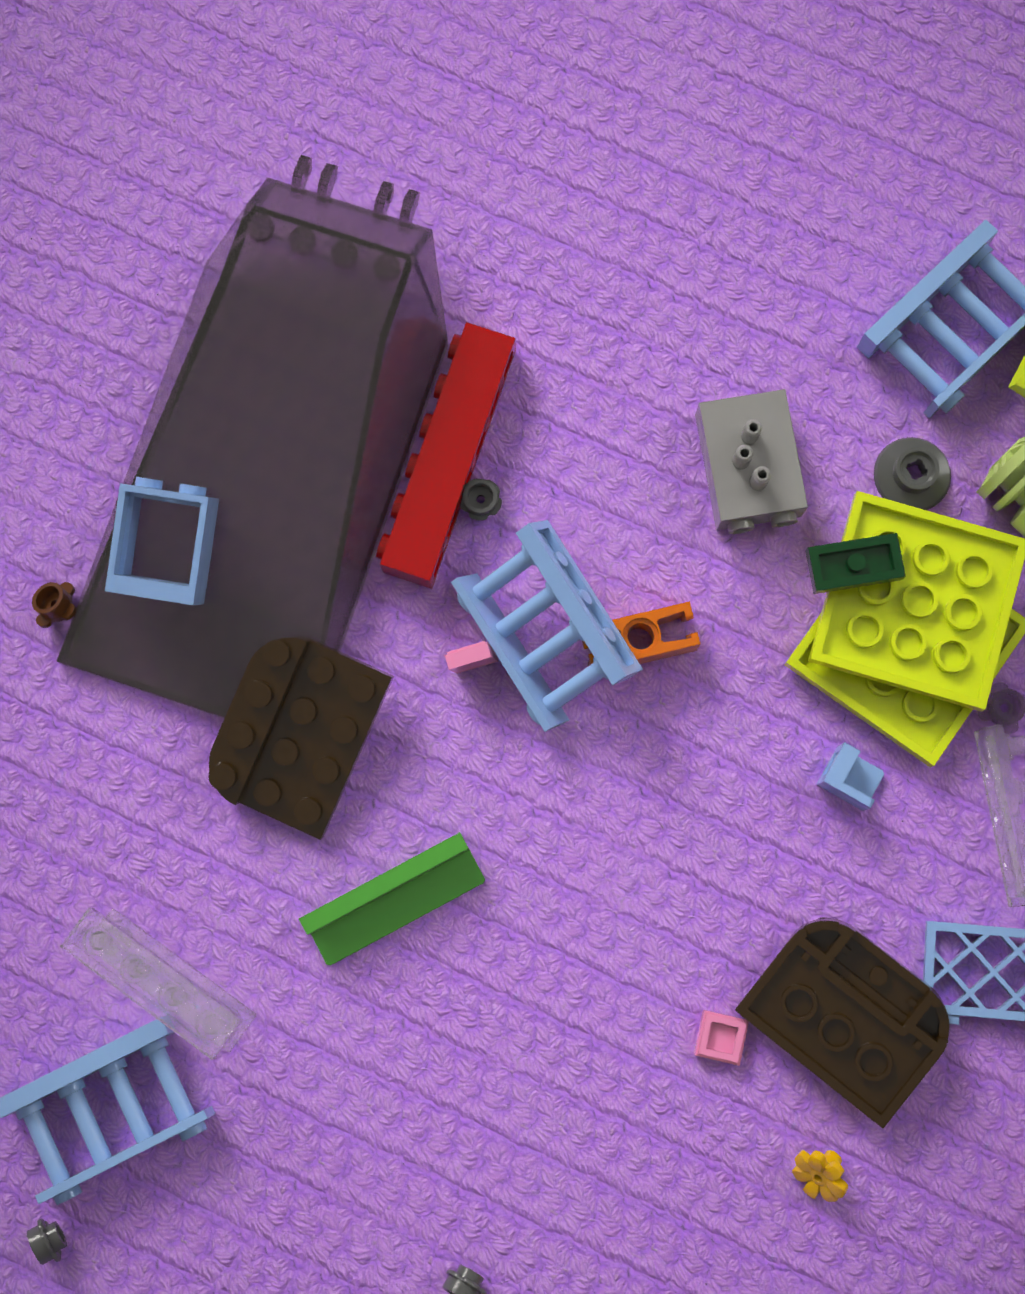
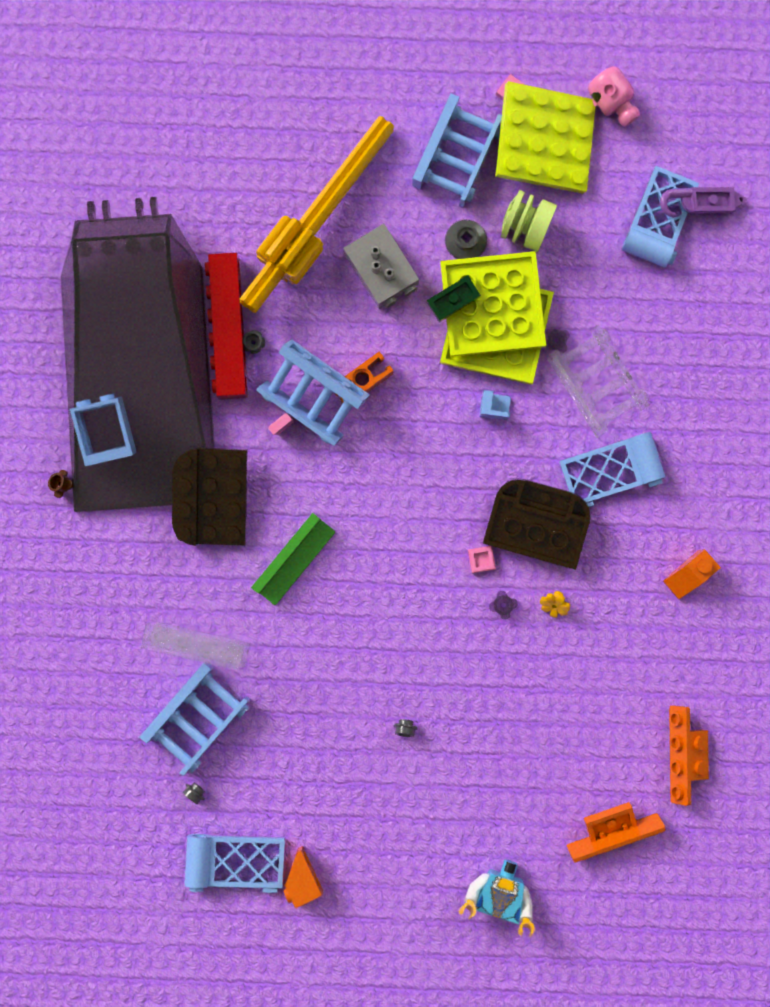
camera: 25 degrees left, 5 degrees up
none -> yellow axle [239,116,394,313]
none -> clear purple plate [489,591,518,619]

